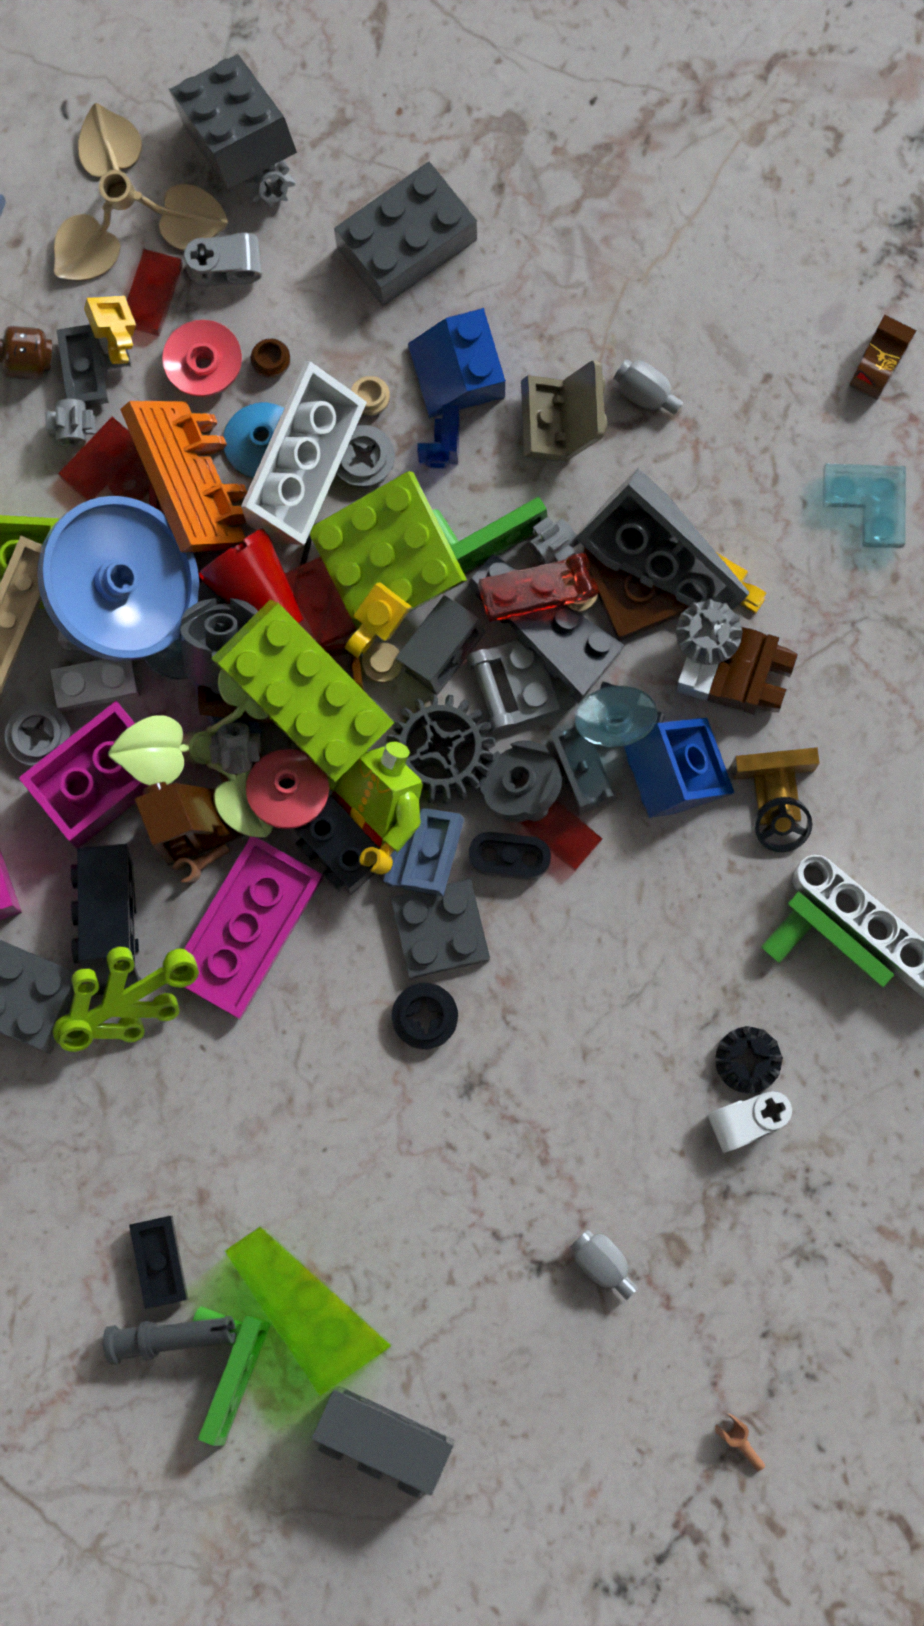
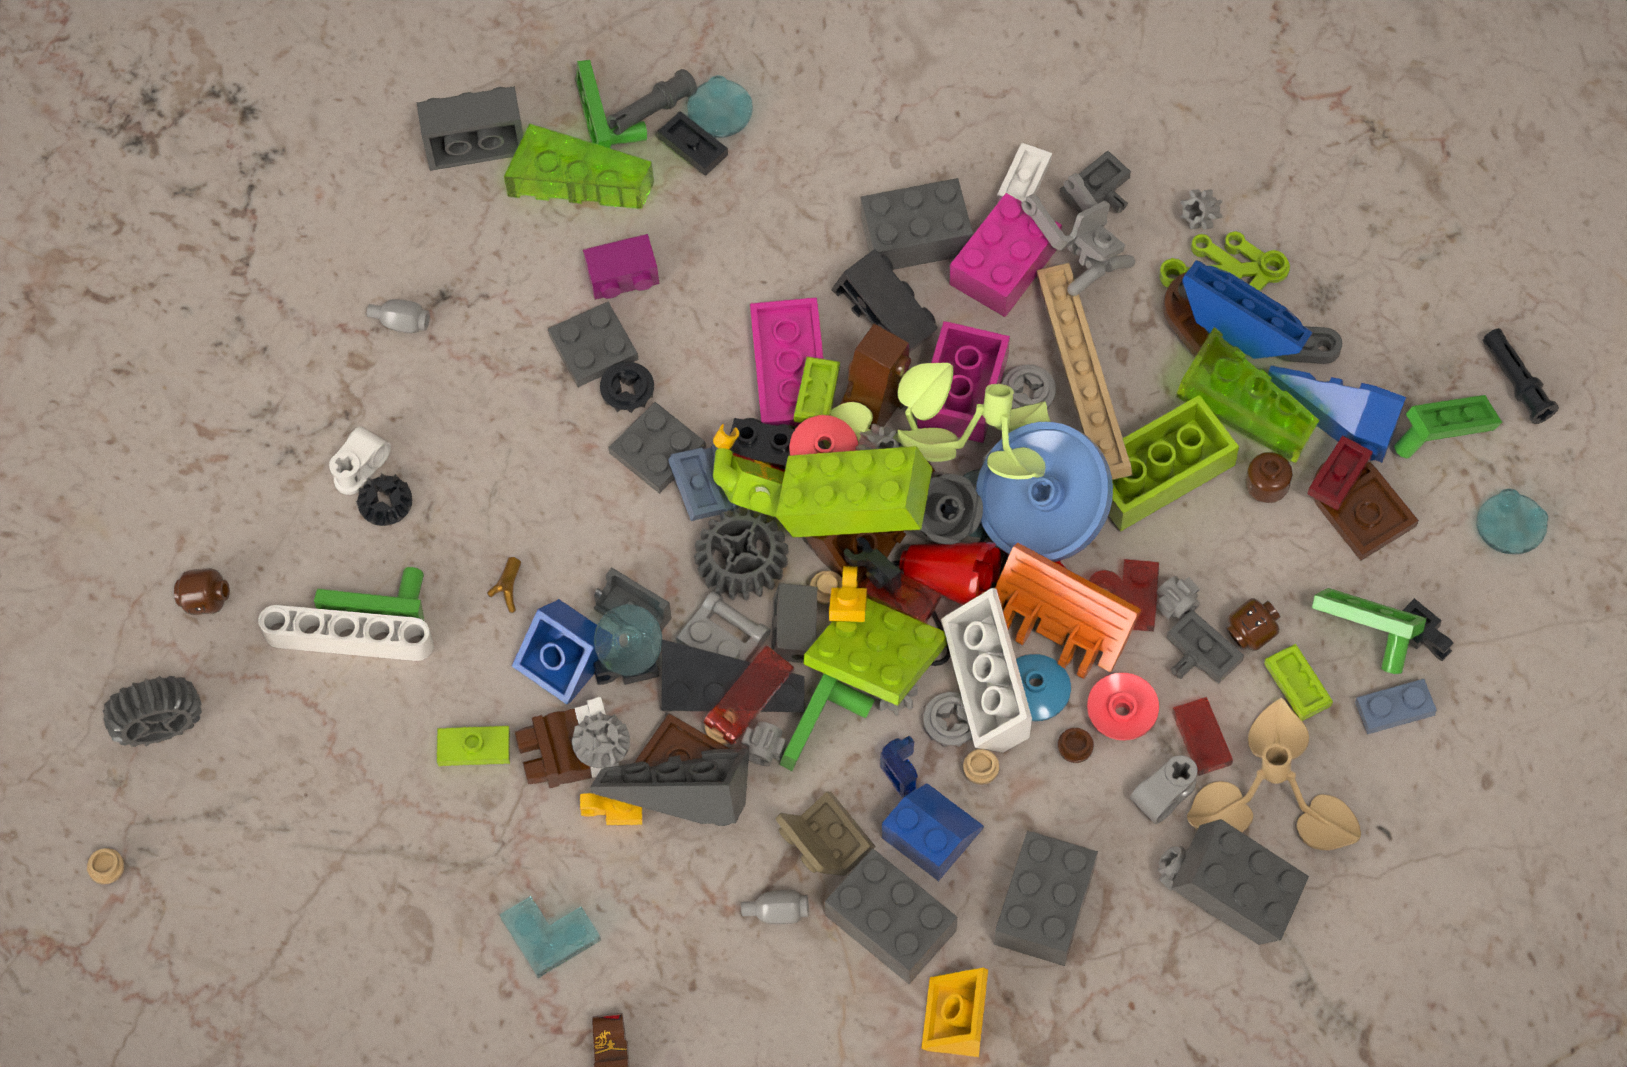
camera: 145 degrees right, 15 degrees down
lime plant [53,947,199,1052] -> none
yellow plate [84,296,136,364] -> none
black plate [469,832,551,880] -> none
dark grey plate [480,740,563,822] -> none
clear red plate [517,800,603,872] -> none
nougat hand [715,1413,765,1472] -> none
pearl gold piece [731,747,820,852] -> none
none -> lime plate [437,726,510,766]
none -> pearl gold bar [487,557,521,613]
none -> dark grey plate [548,301,639,387]
none -> magenta brick [583,234,660,300]
none -> clear light blue dish [687,75,753,138]
none -> lime plate [794,357,841,423]
none -> dark grey brick [825,848,957,984]
none -> black plate [844,537,901,595]
none -> yellowish green plant [897,384,1051,479]
none -> yellow slope [921,967,988,1057]
none -> lime plate [1264,644,1333,721]

